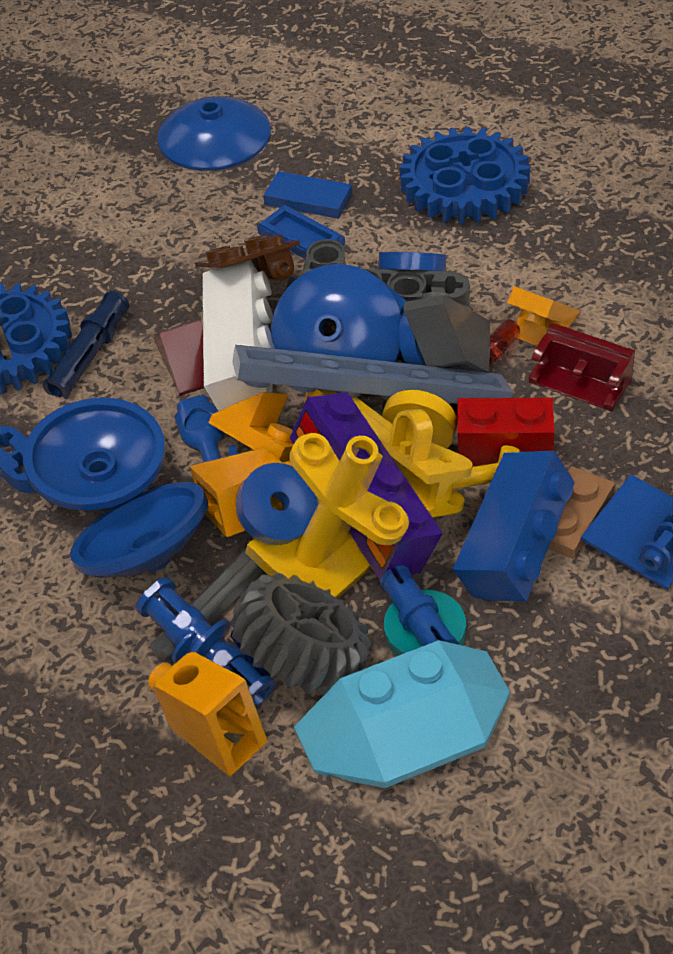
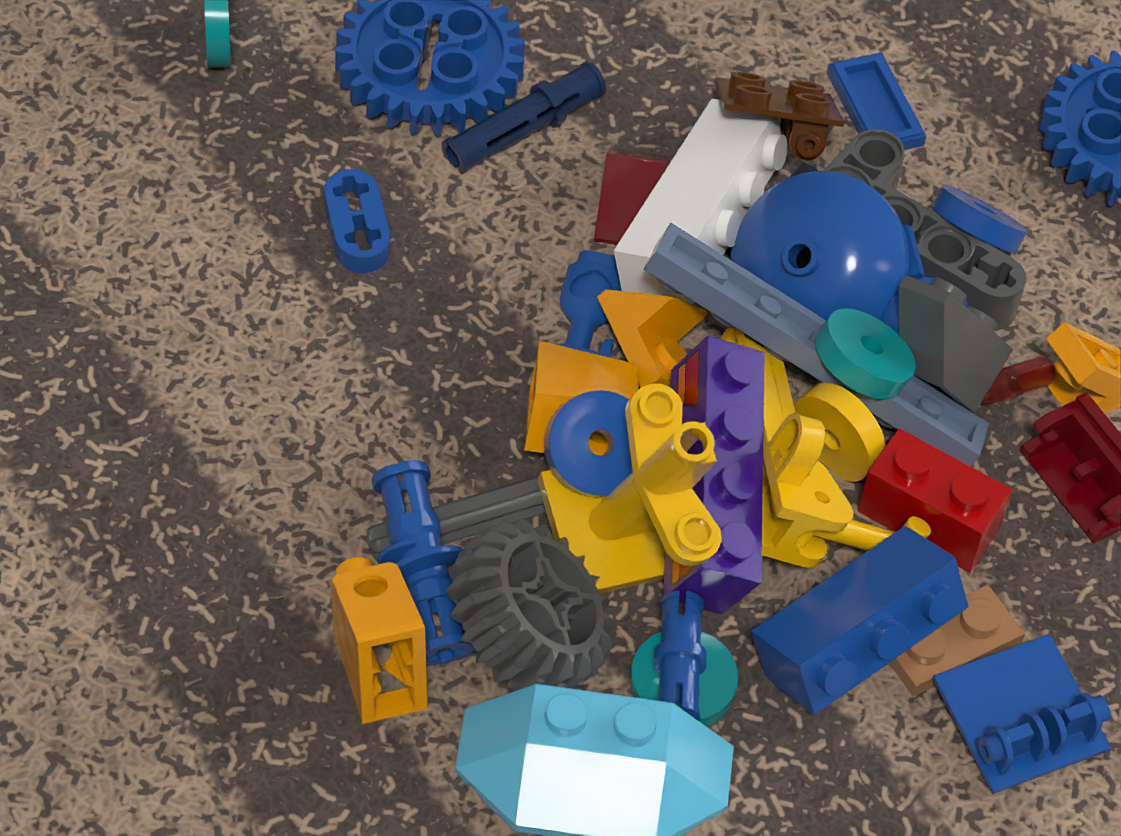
camera: 20 degrees right, 5 degrees up
blue dish [23,398,165,511] -> none
blue dish [70,482,208,578] -> none
blue tile [263,171,352,219] -> none
none -> teal piece [815,309,916,400]

